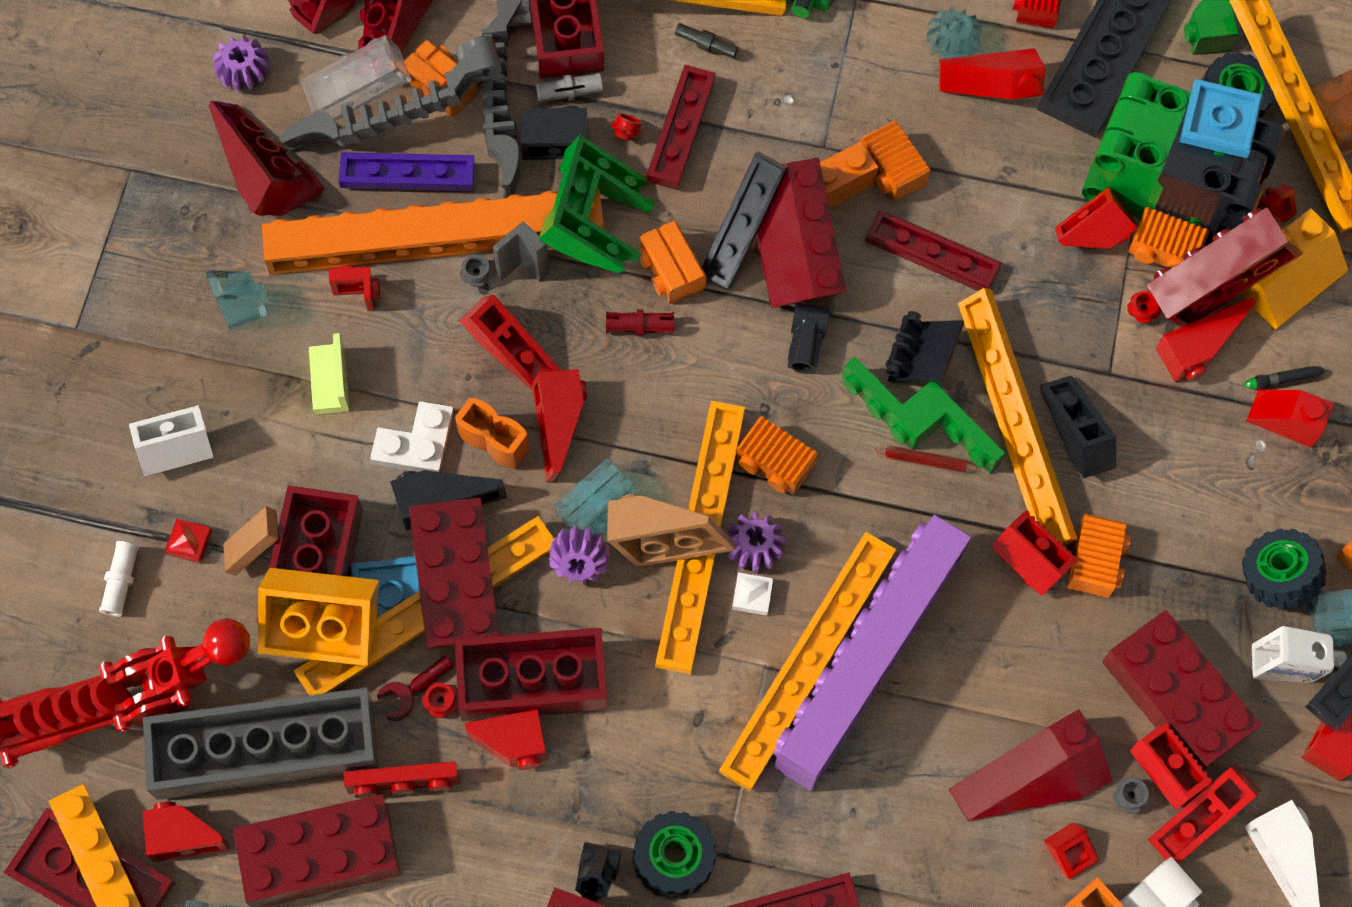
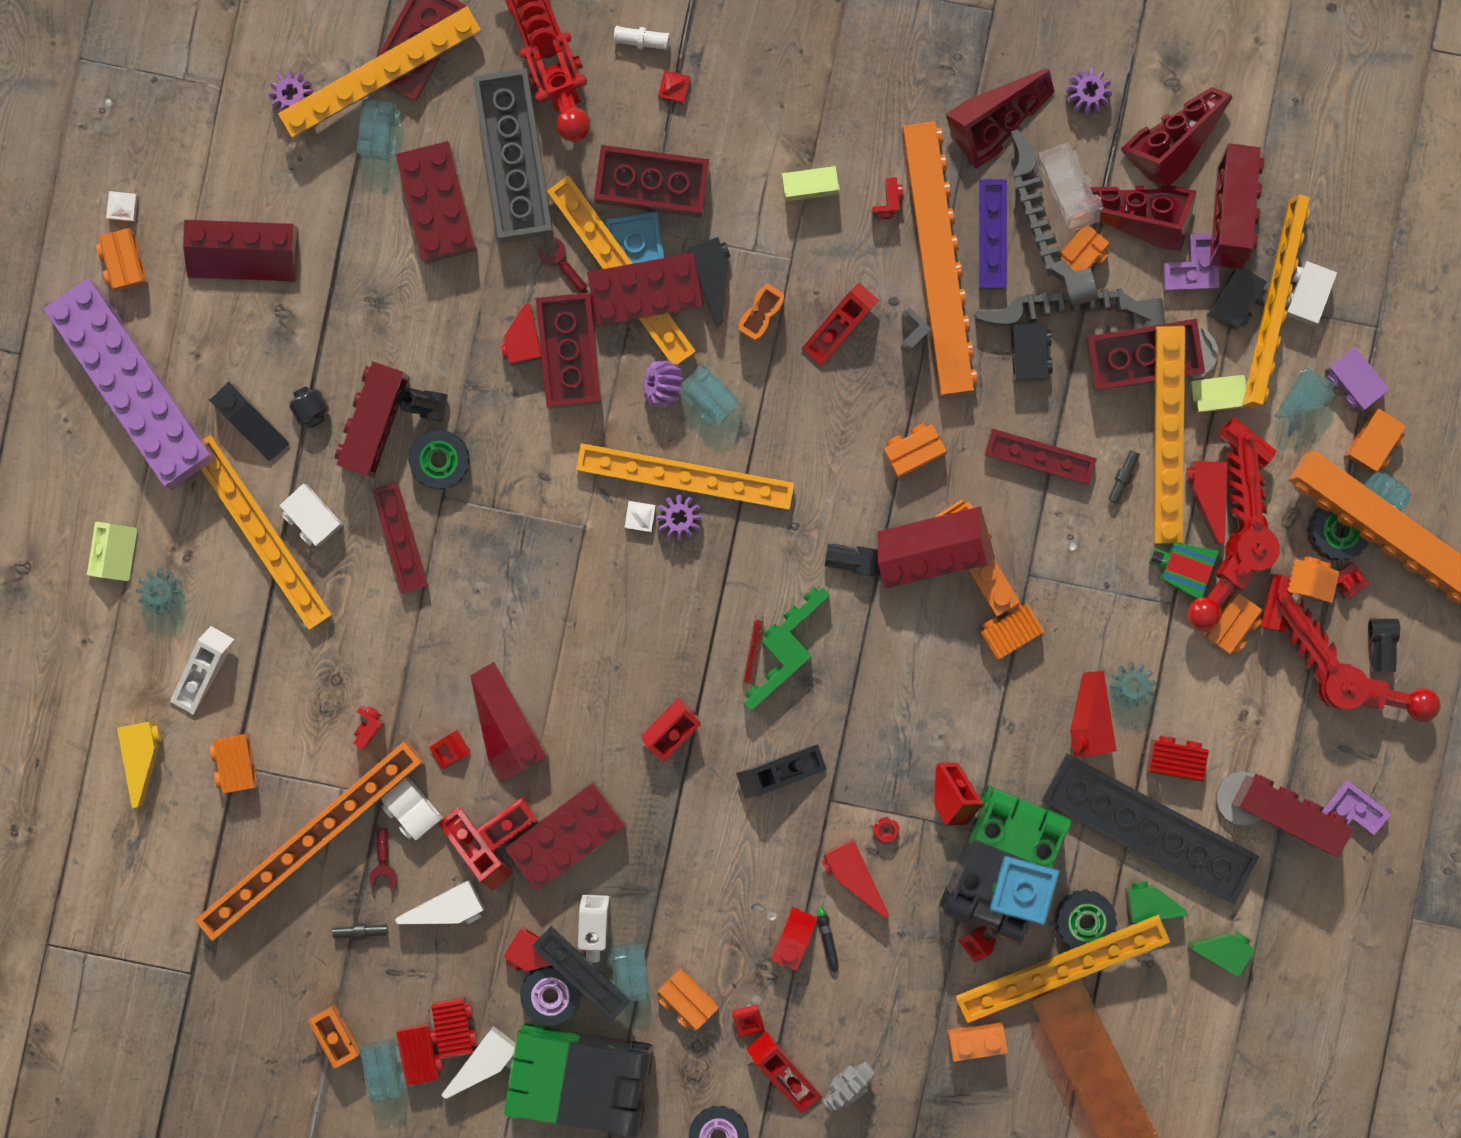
camera: 90 degrees right, 20 degrees up
white brick [129,405,214,477] -> none
red slope [143,801,229,862] -> none
clear light blue slope [205,270,269,330] -> none
medium nougat tile [224,506,278,576] -> none
light orange slope [258,568,379,666] -> none
red plate [344,761,460,798] -> none
white plate [370,401,454,472] -> none
red plate [422,682,458,718] -> none
dark grey plate [460,254,493,287] -> none
red slope [531,369,587,482] -> none
light grey pin [535,73,603,104] -> none
green wedge [538,135,654,274] -> none
dark red pin [606,309,674,337] -> none
medium nougat slope [607,494,736,567] -> none
red plate [611,113,642,141] -> none
black tile [702,152,788,289] -> none
light orange plate [719,532,896,792] -> none
orange brick [736,416,819,496] -> none
medium lavender brick [773,515,971,792] -> none
dark red tile [865,210,1002,291] -> none
black hinge [885,311,964,382] -> none
light orange plate [958,288,1078,546] -> none
orange brick [1067,514,1130,598] -> none
dark grey plate [1113,778,1150,814] -> none
orange brick [1127,207,1209,268] -> none
brick [1147,207,1303,327] -> none
light orange slope [1240,208,1348,330] -> none
black wheel [1242,528,1327,610] -> none

